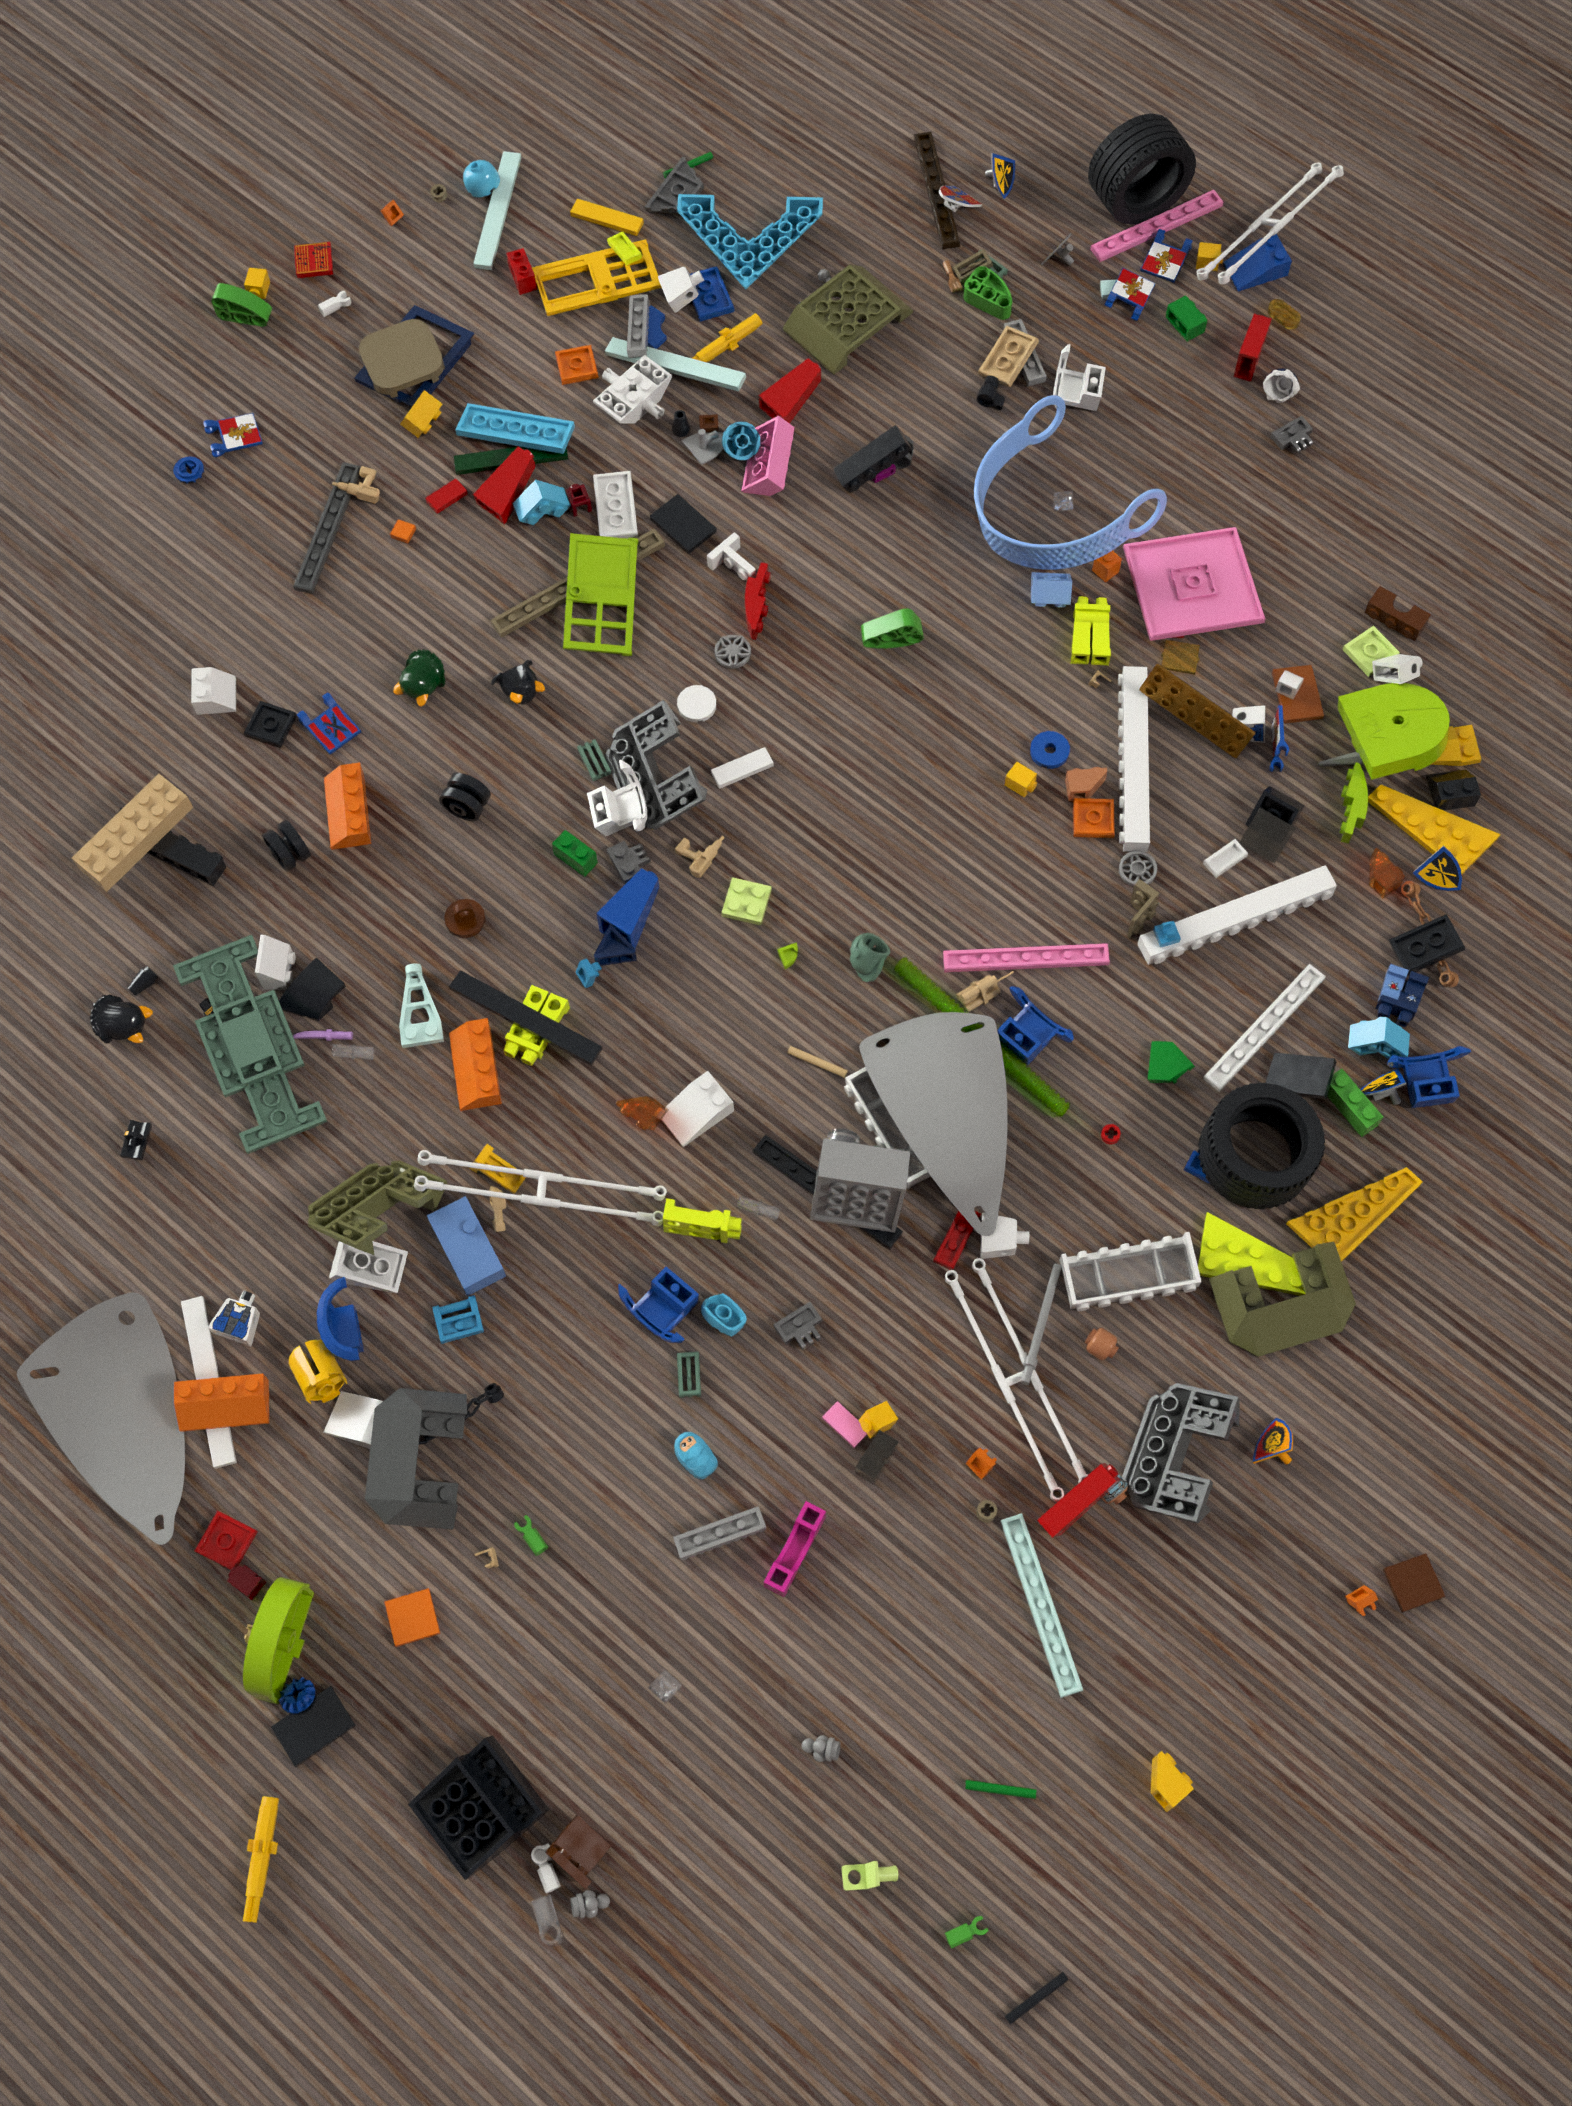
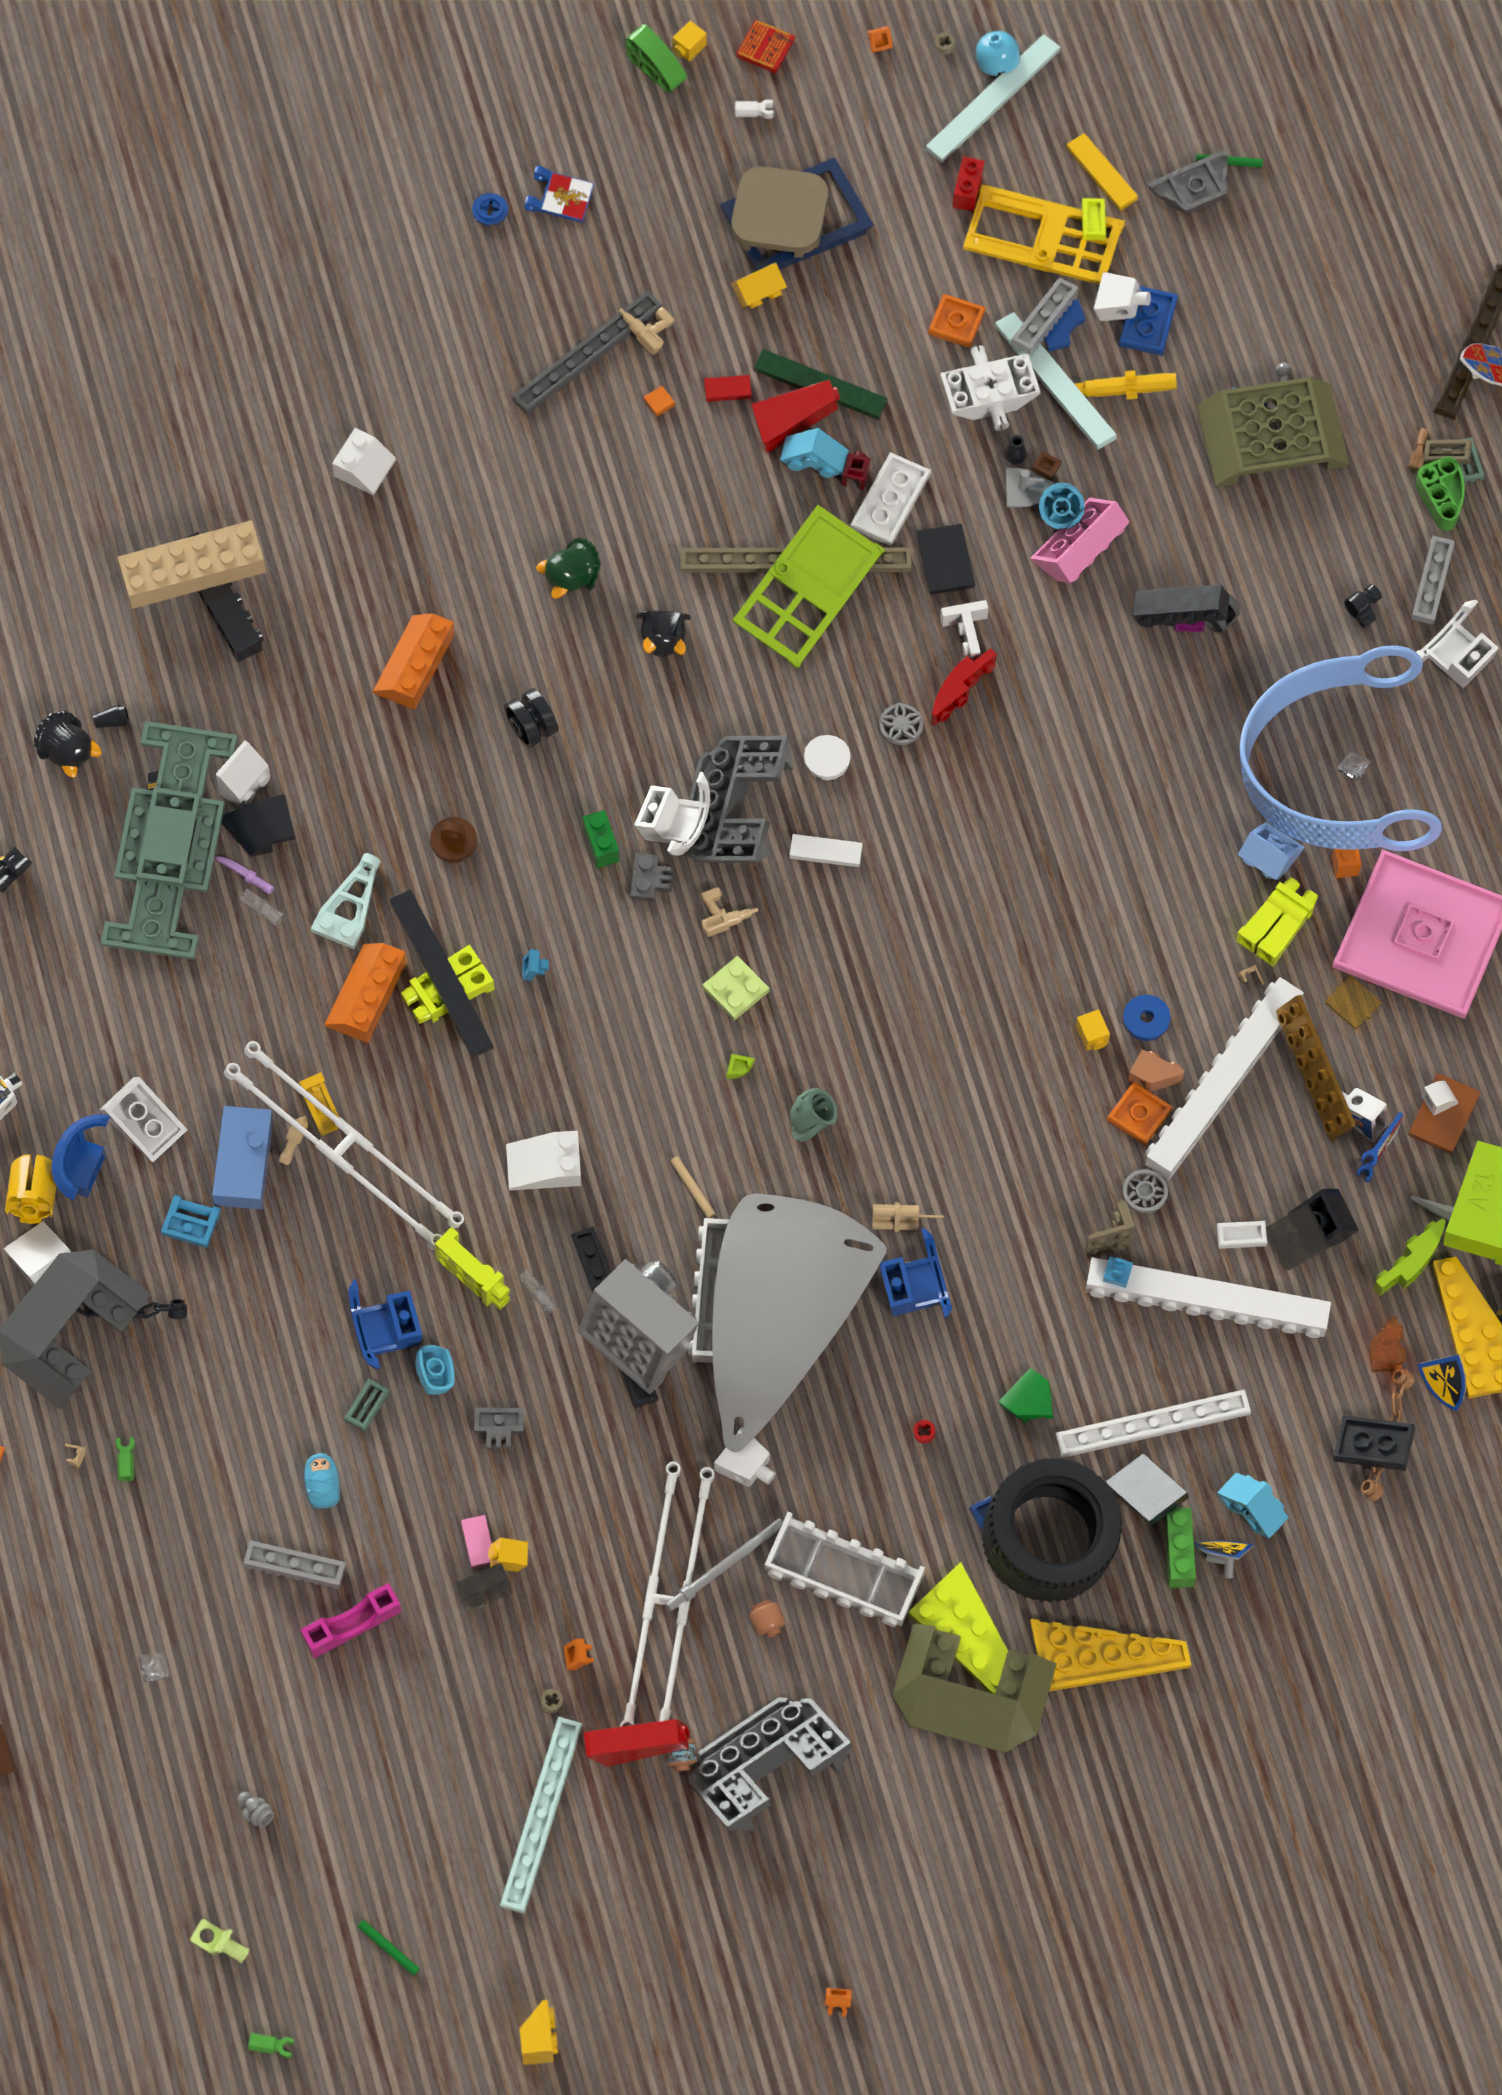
camera: 30 degrees right, 0 degrees up
black tile [244,701,297,748] -> none
black wheel [262,819,311,872] -> none
blue flag [297,693,361,755] -> none
olive slope [308,1161,447,1255] -> none
medium azure plate [456,403,575,454] -> none
sand green tile [577,739,611,781] -> none
dark blue slope [594,924,637,966] -> none
blue slope [596,868,659,949] -> none
clear orange slope [616,1096,669,1131] -> none
medium azure wedge [677,194,823,289] -> none
red slope [759,358,821,424] -> none
bright green beam [861,608,924,649] -> none
clear neon green piece [894,957,1070,1117] -> none
red tile [933,1211,981,1270] -> none
bright pink tile [943,944,1110,973] -> none
tan tile [978,326,1039,387] -> none
shield [1253,1417,1293,1465] -> none
dark blue hips [1375,964,1429,1027] -> none
reddish brown tile [1383,1553,1446,1613] -> none
blue piece [1387,1046,1471,1108] -> none

